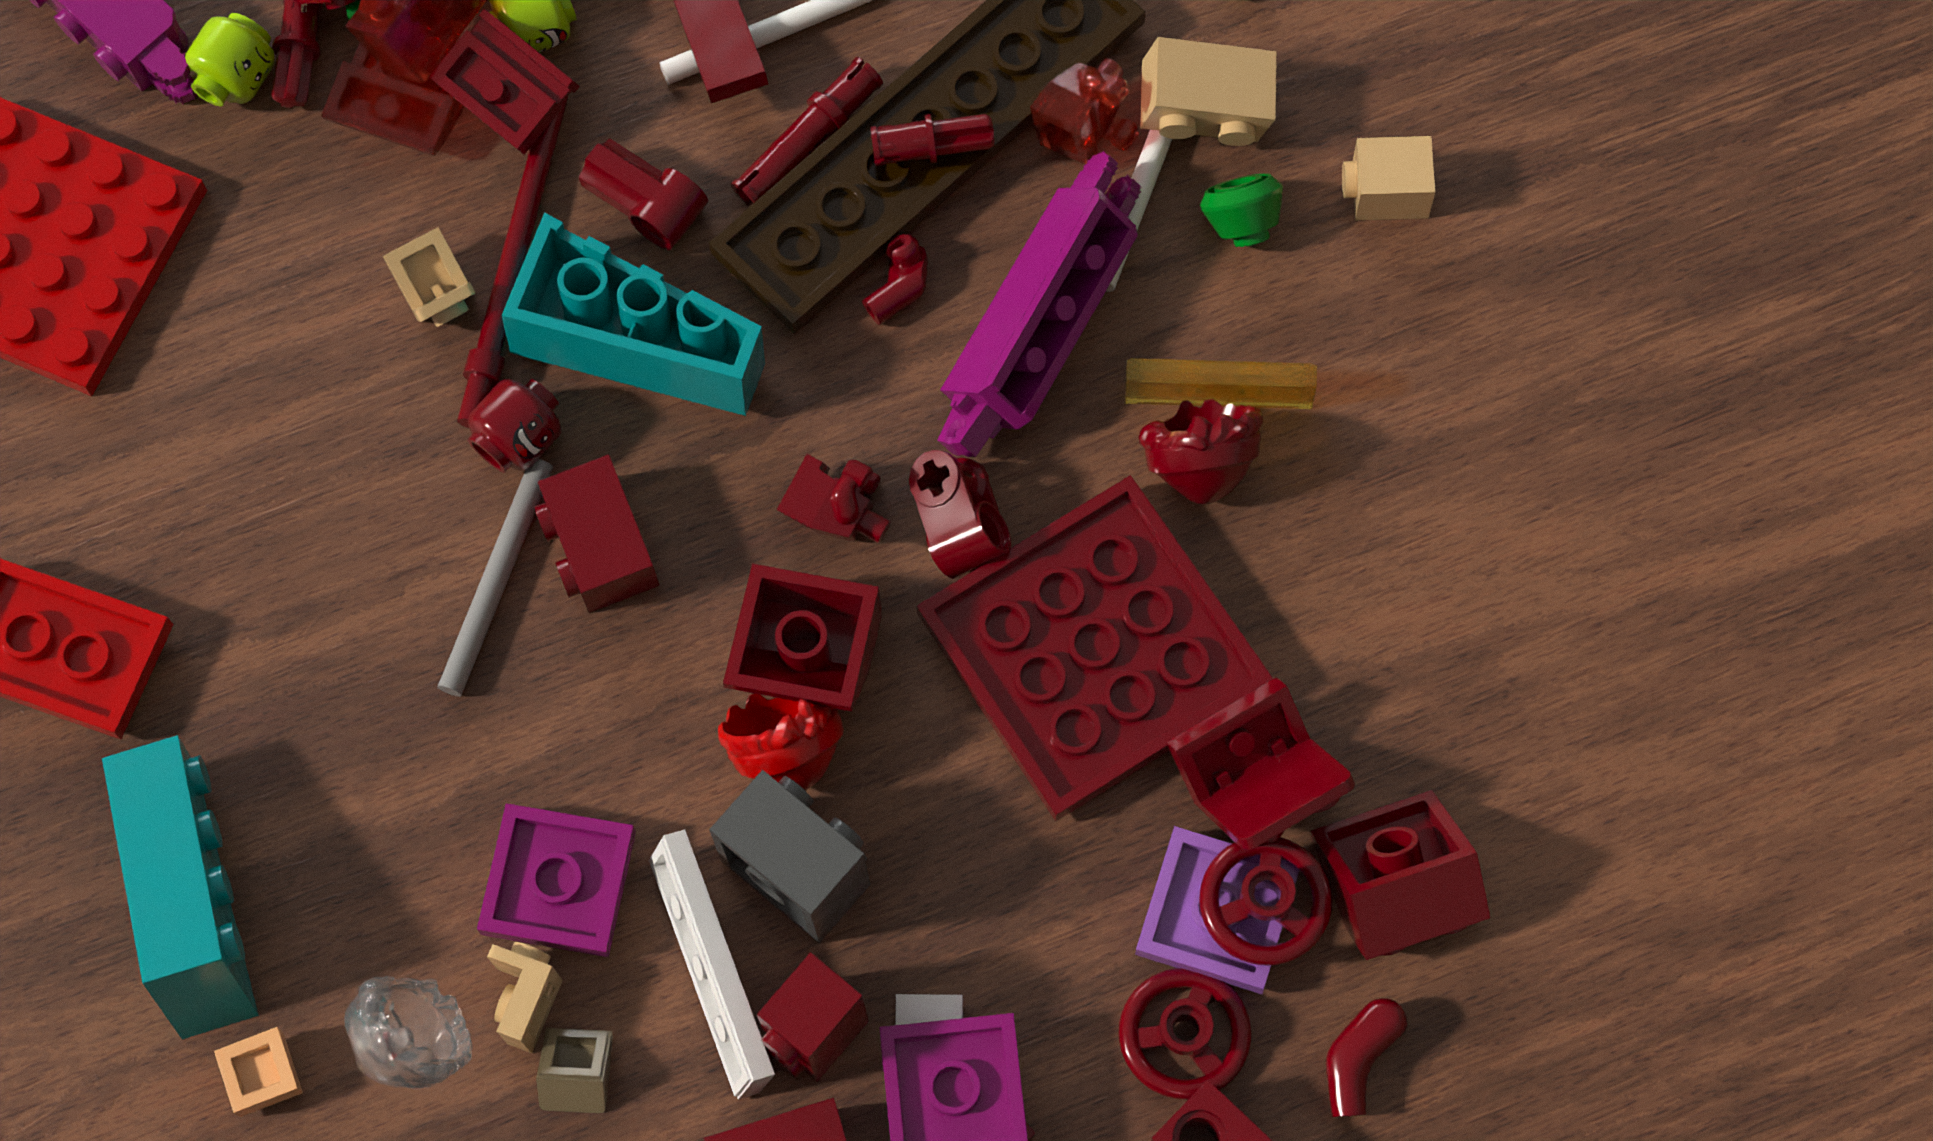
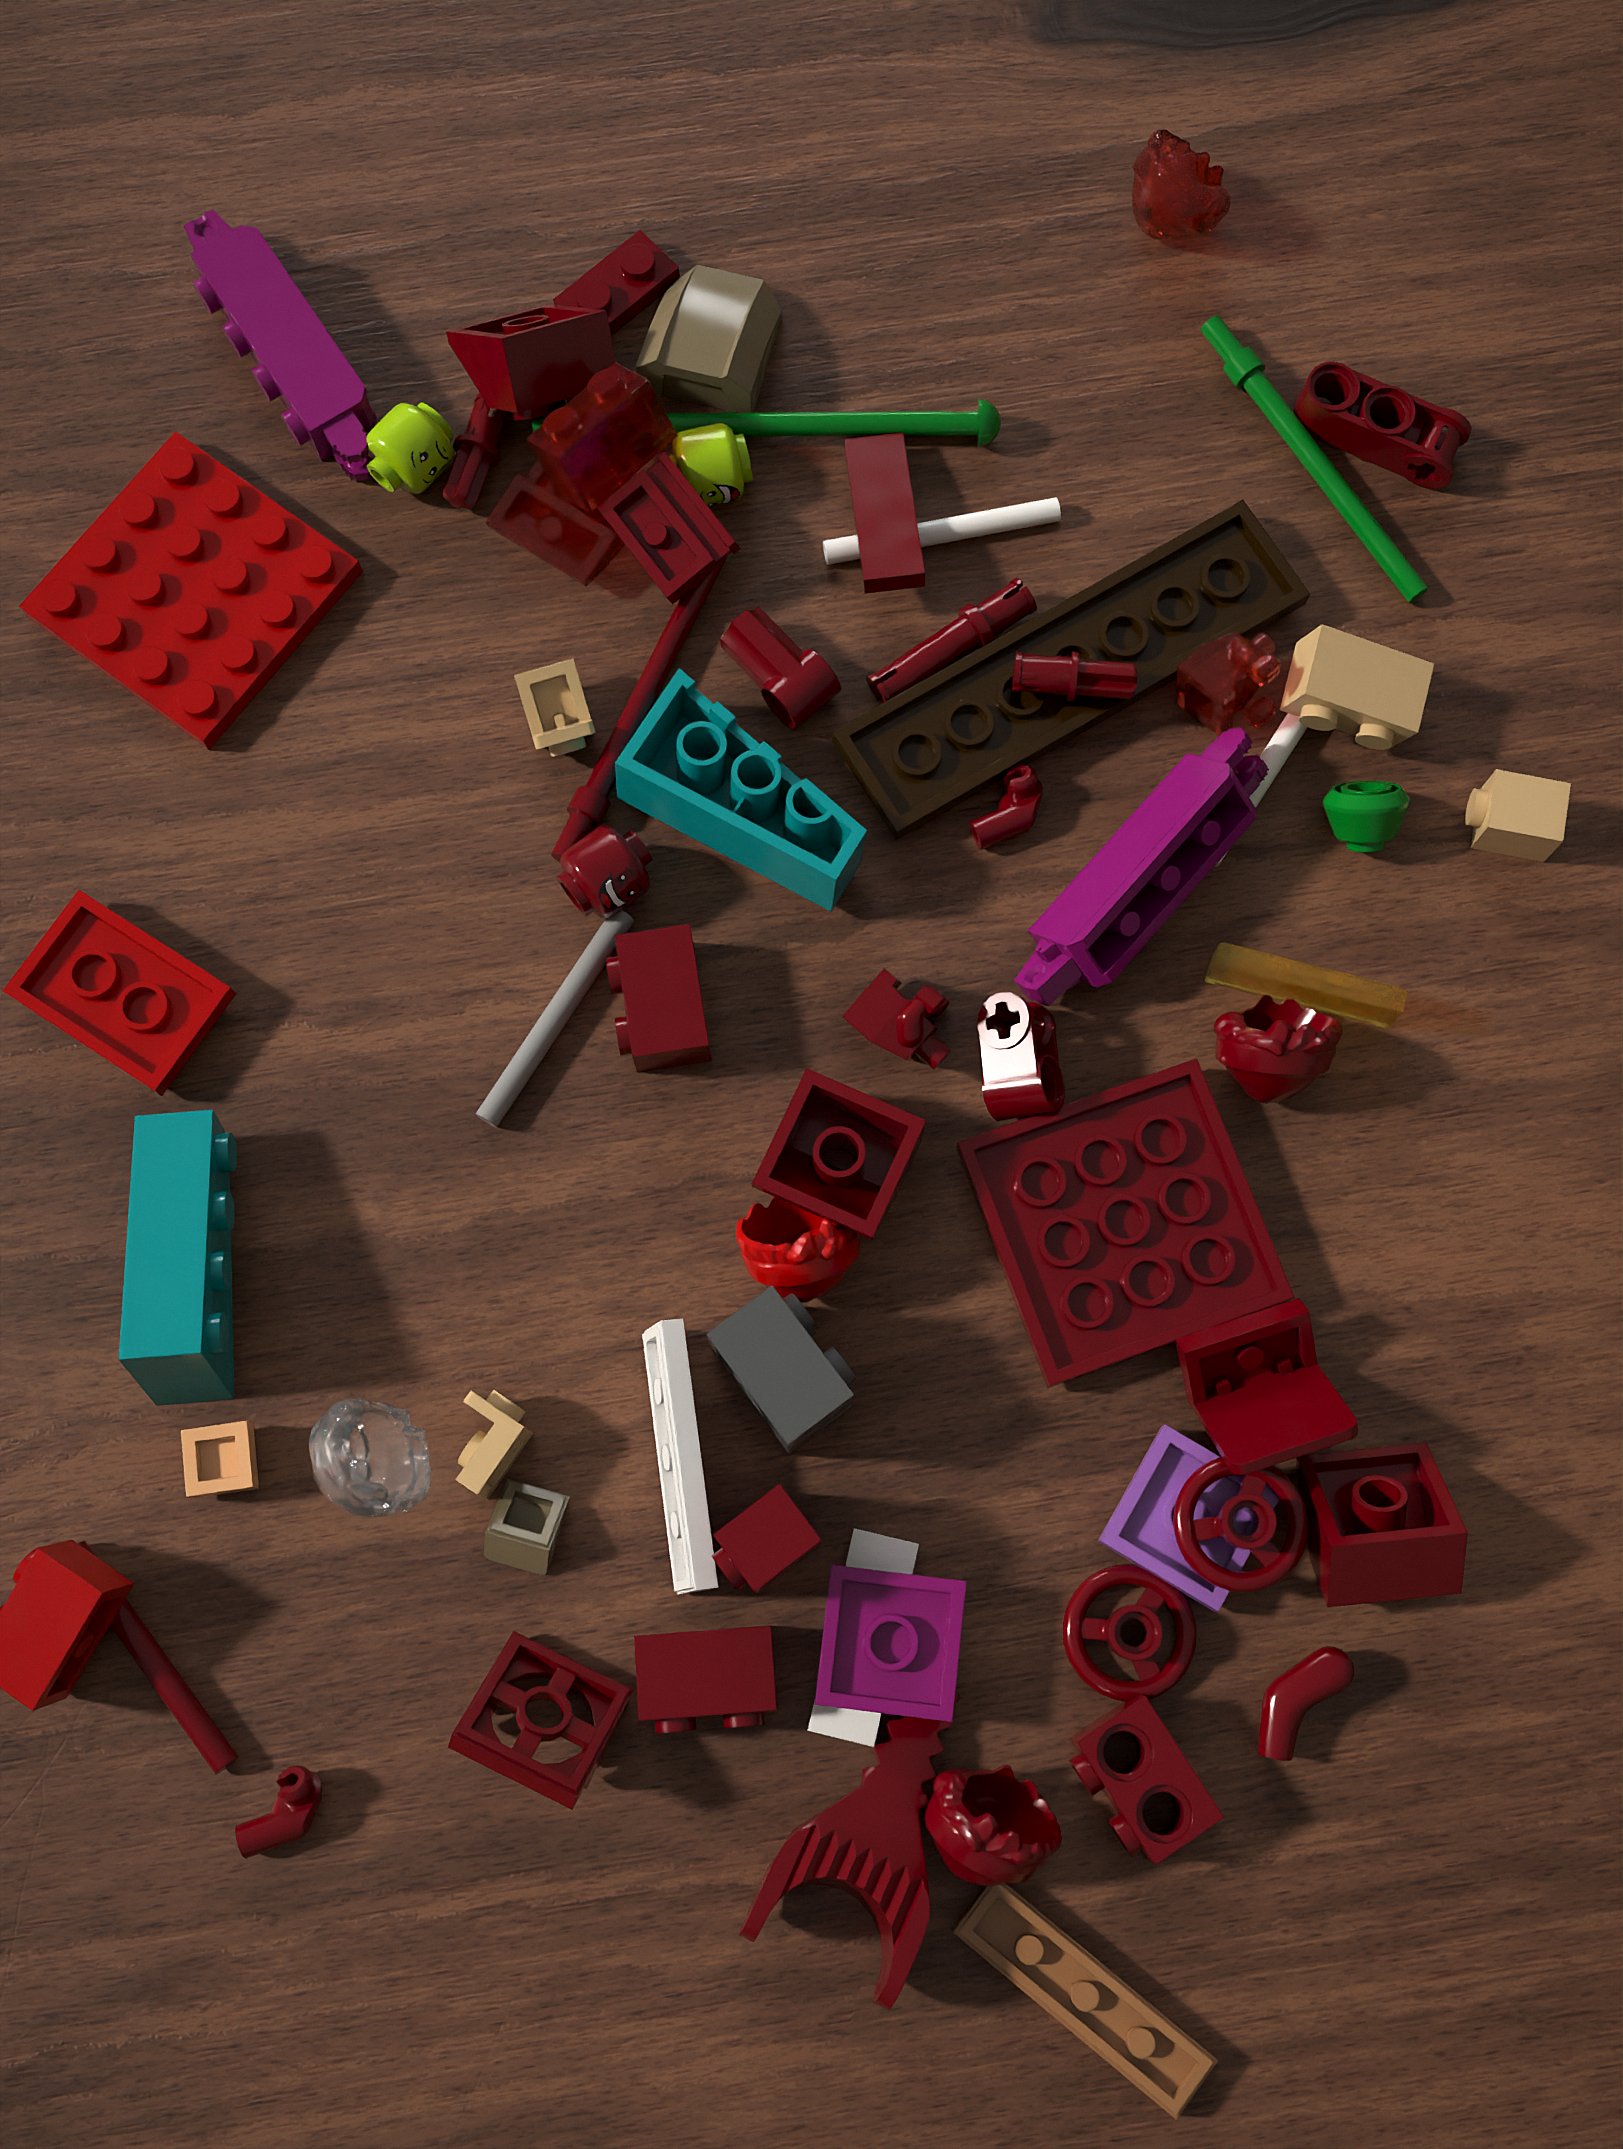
camera: 10 degrees right, 5 degrees up
magenta plate [477,803,636,958] -> none

